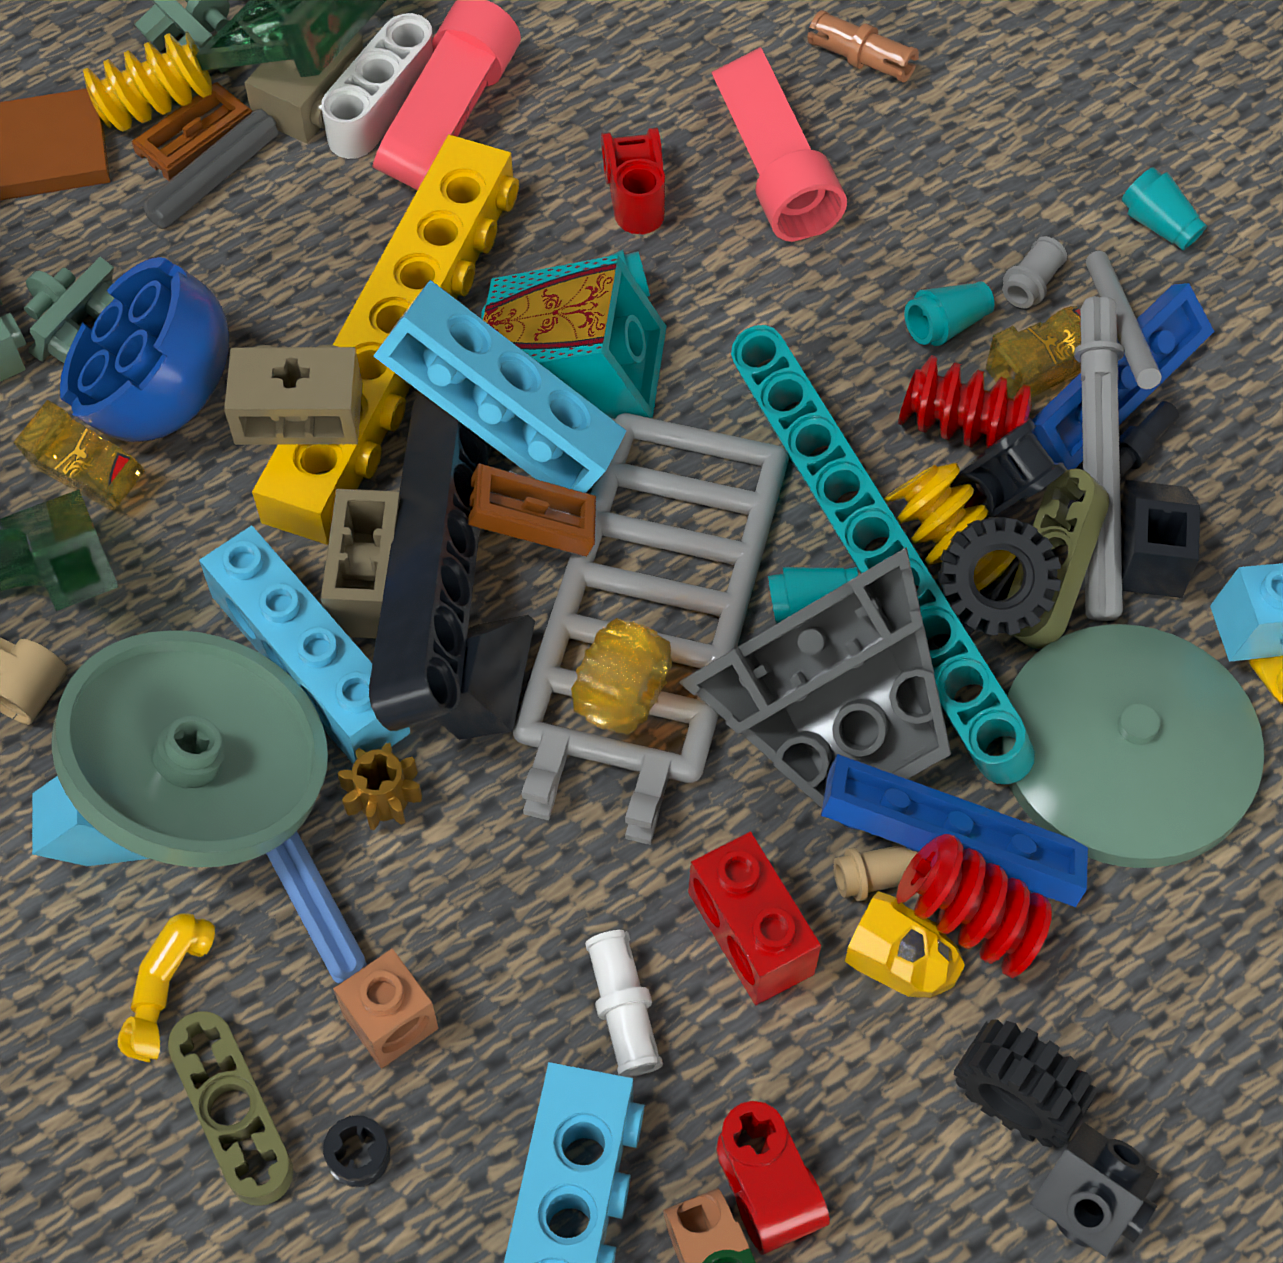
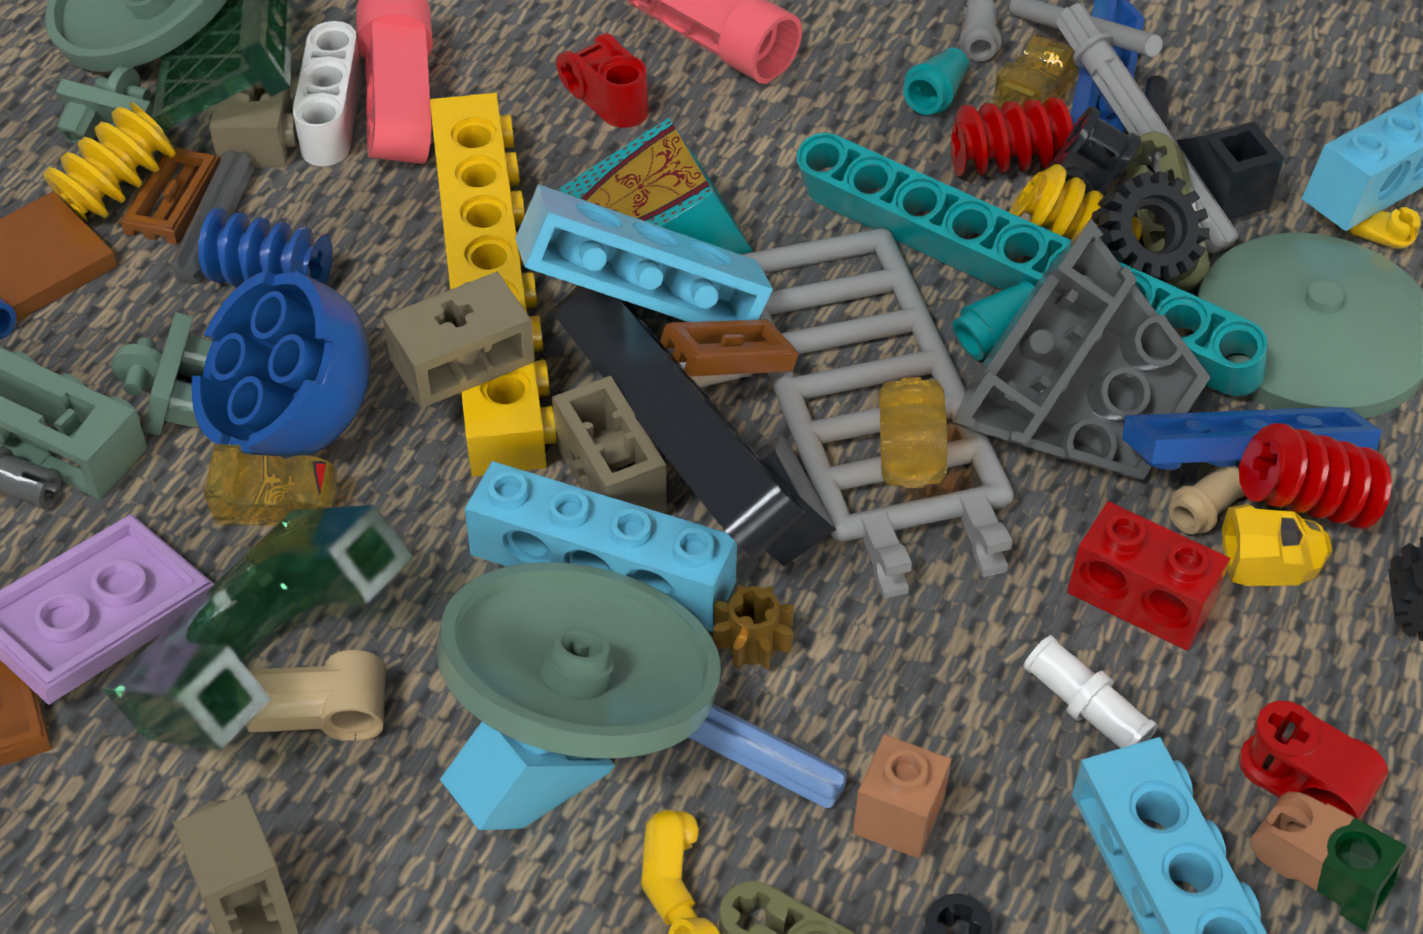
camera: 30 degrees left, 10 degrees down
none -> blue piece [198,207,333,288]

